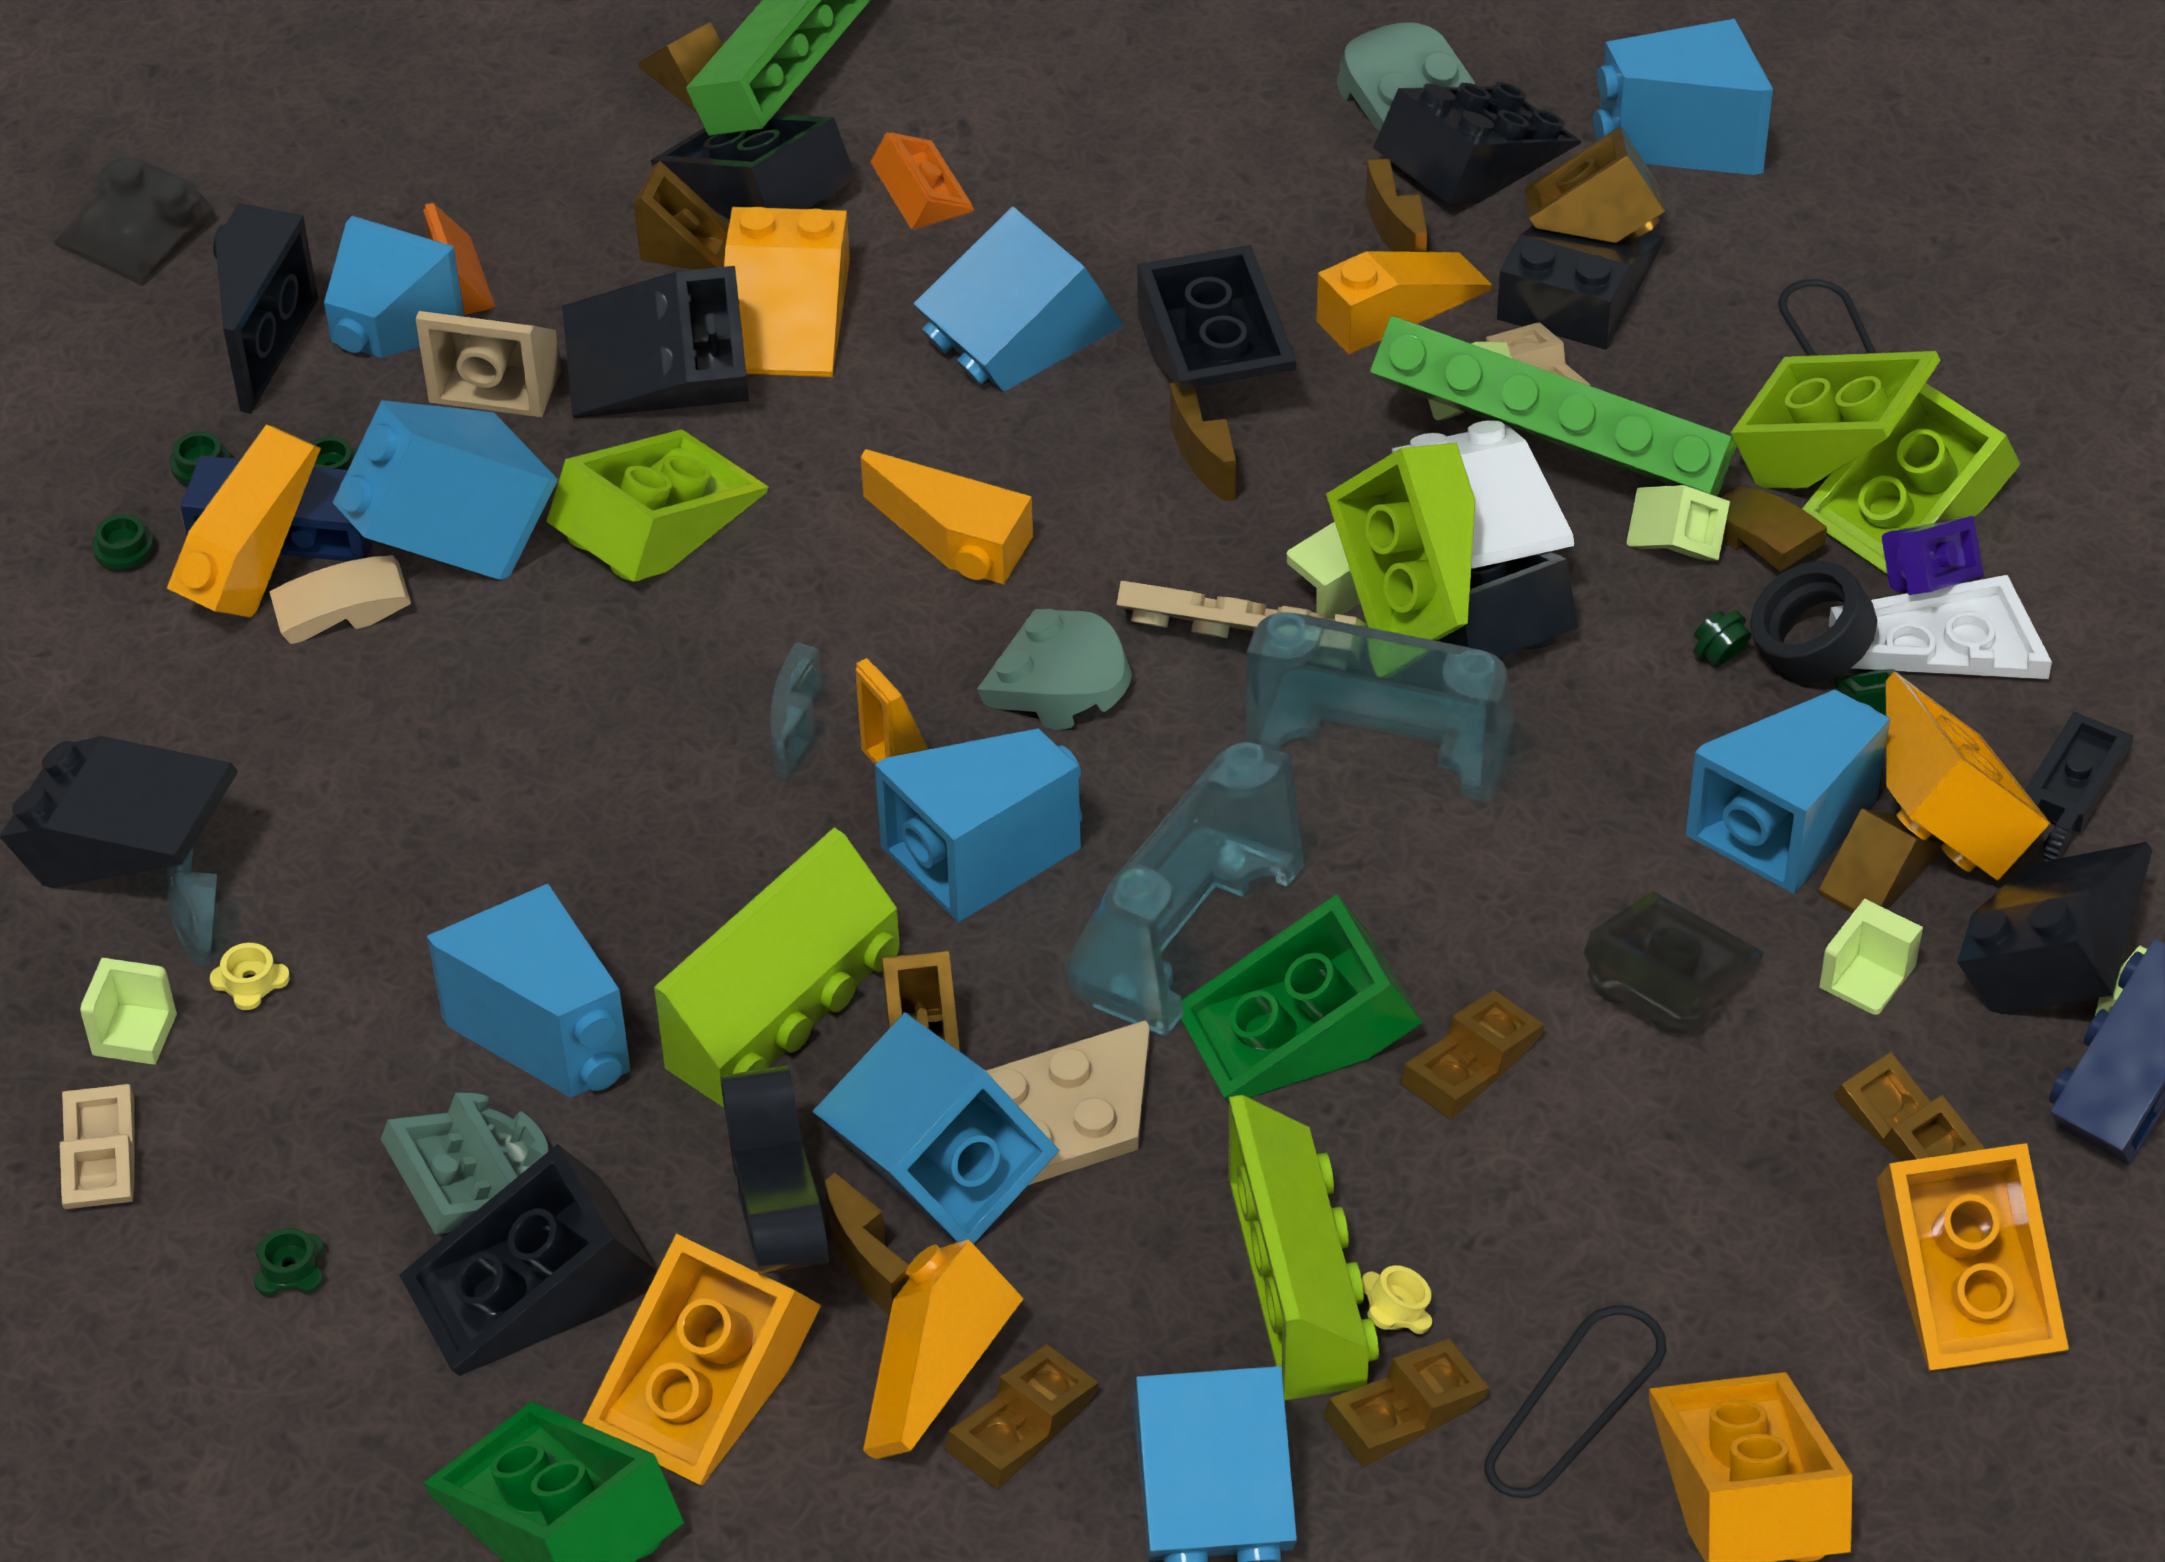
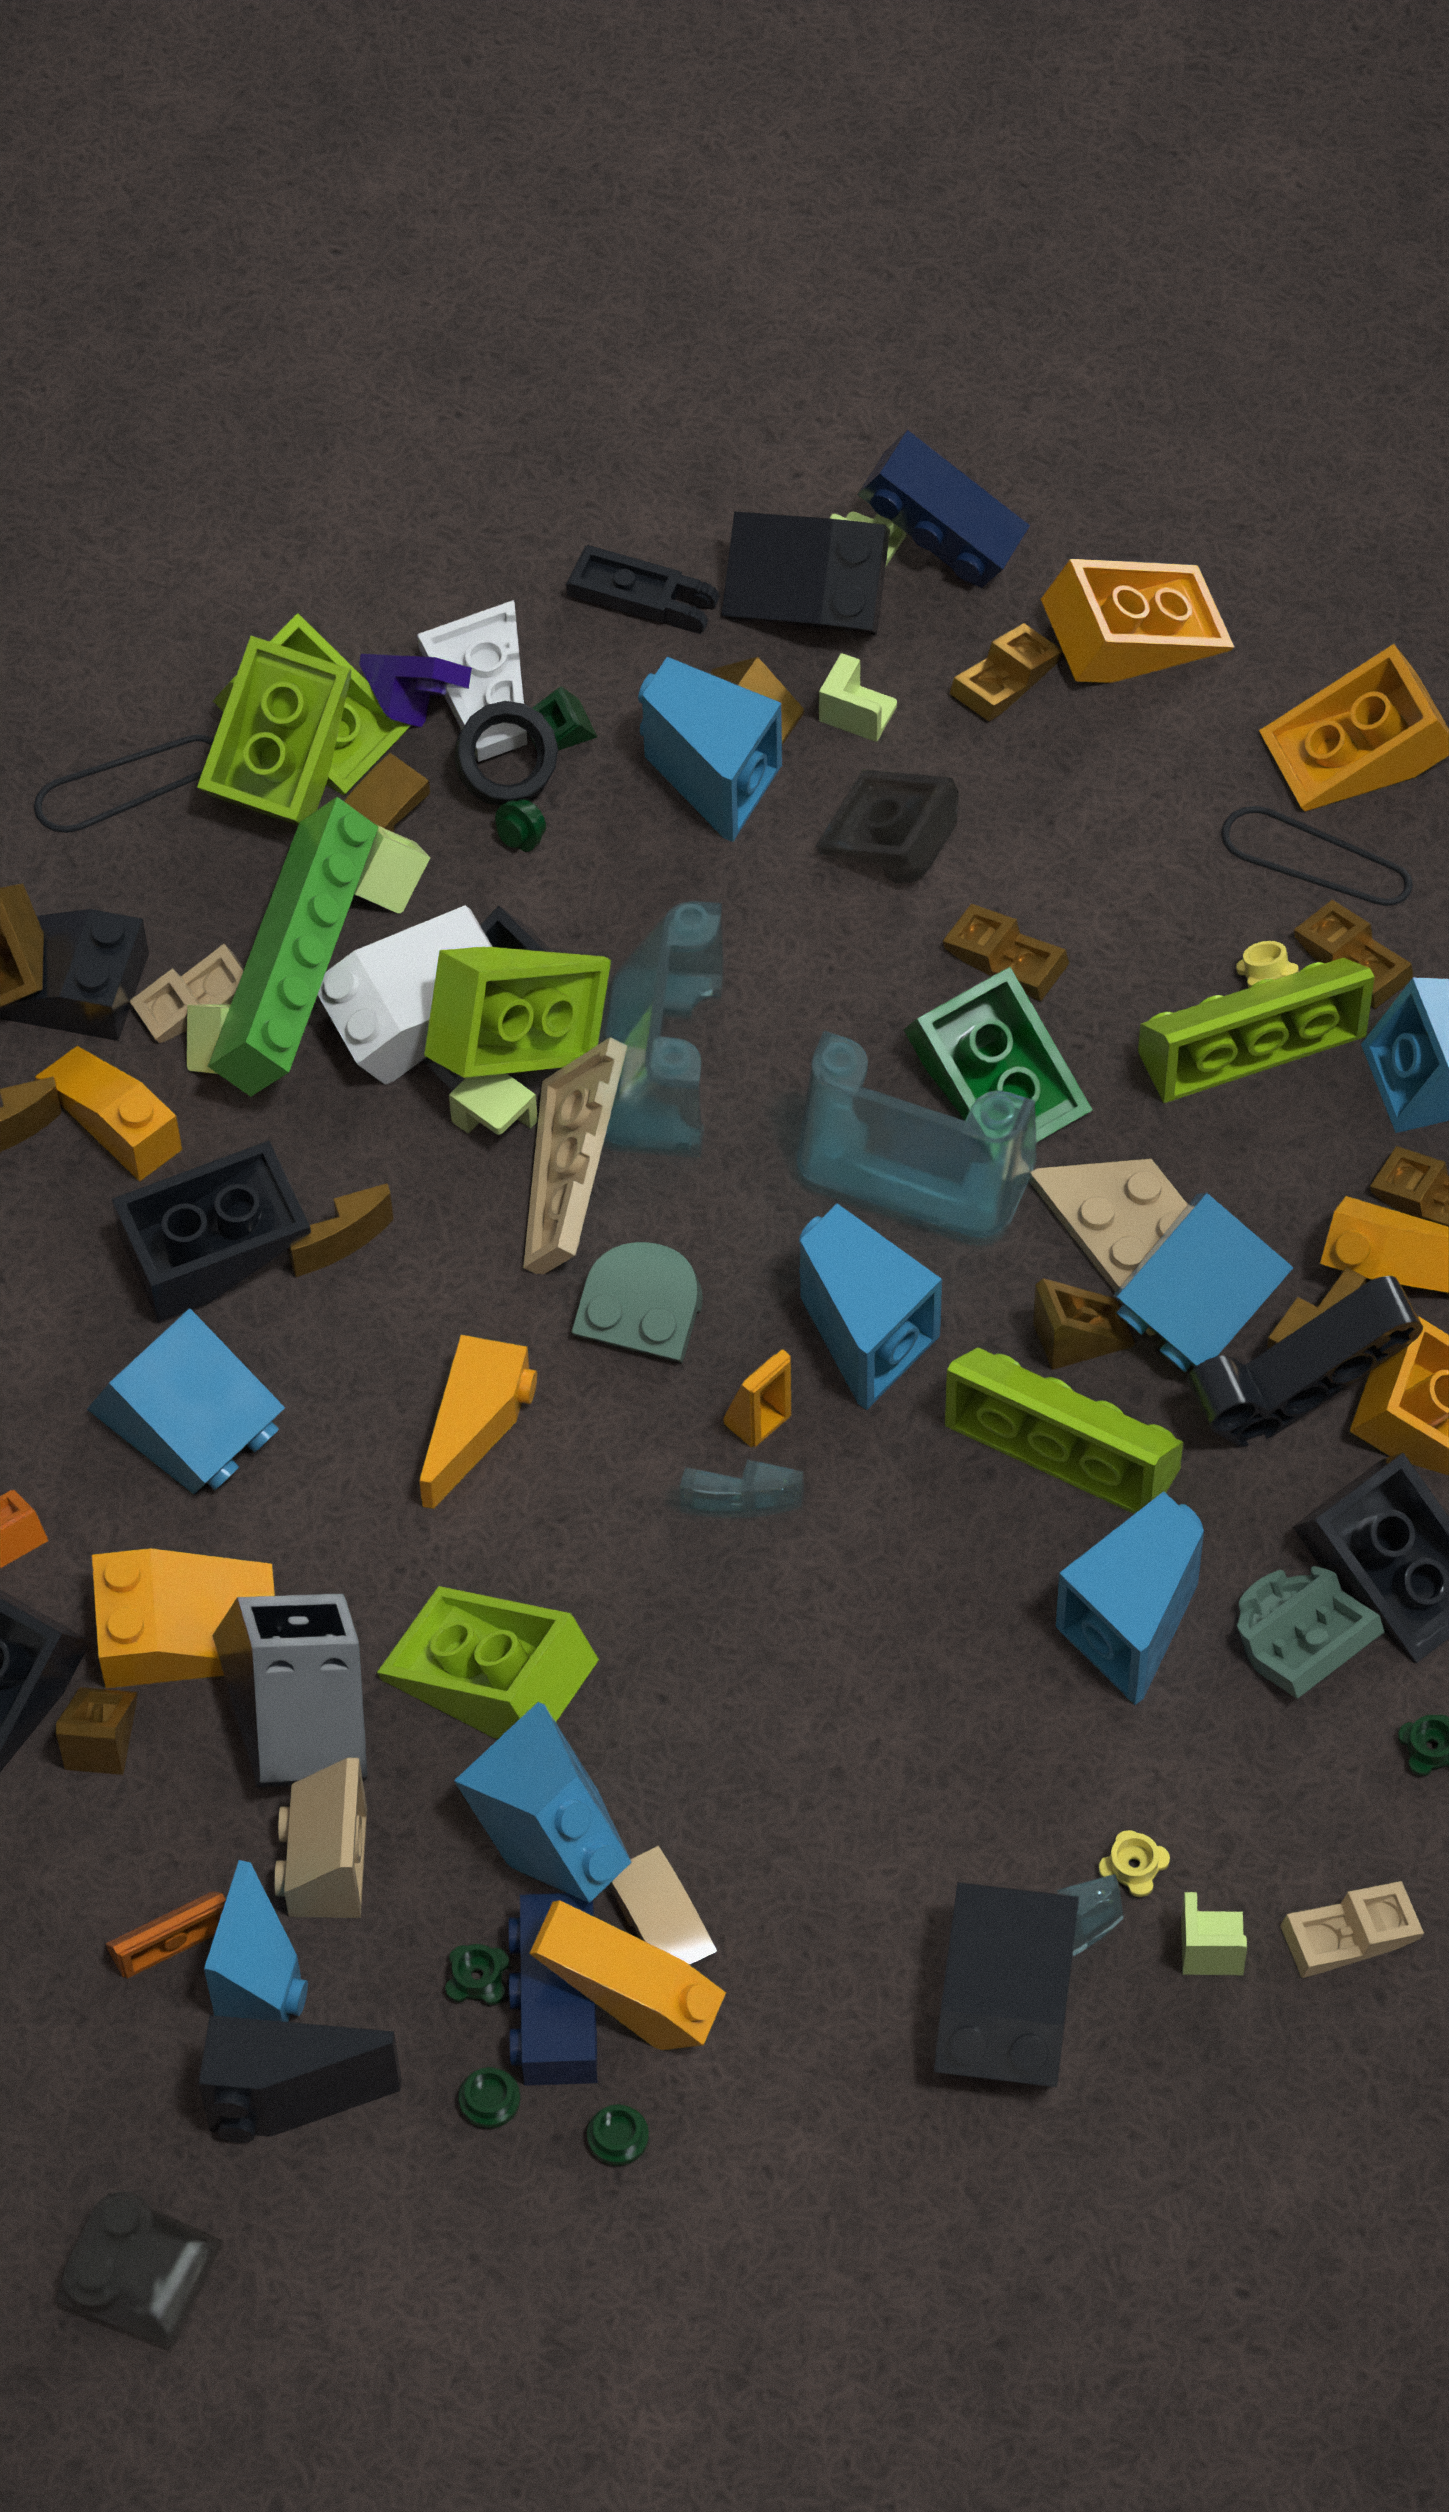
camera: 100 degrees left, 10 degrees up
light orange slope [1886,671,2050,881] -> none

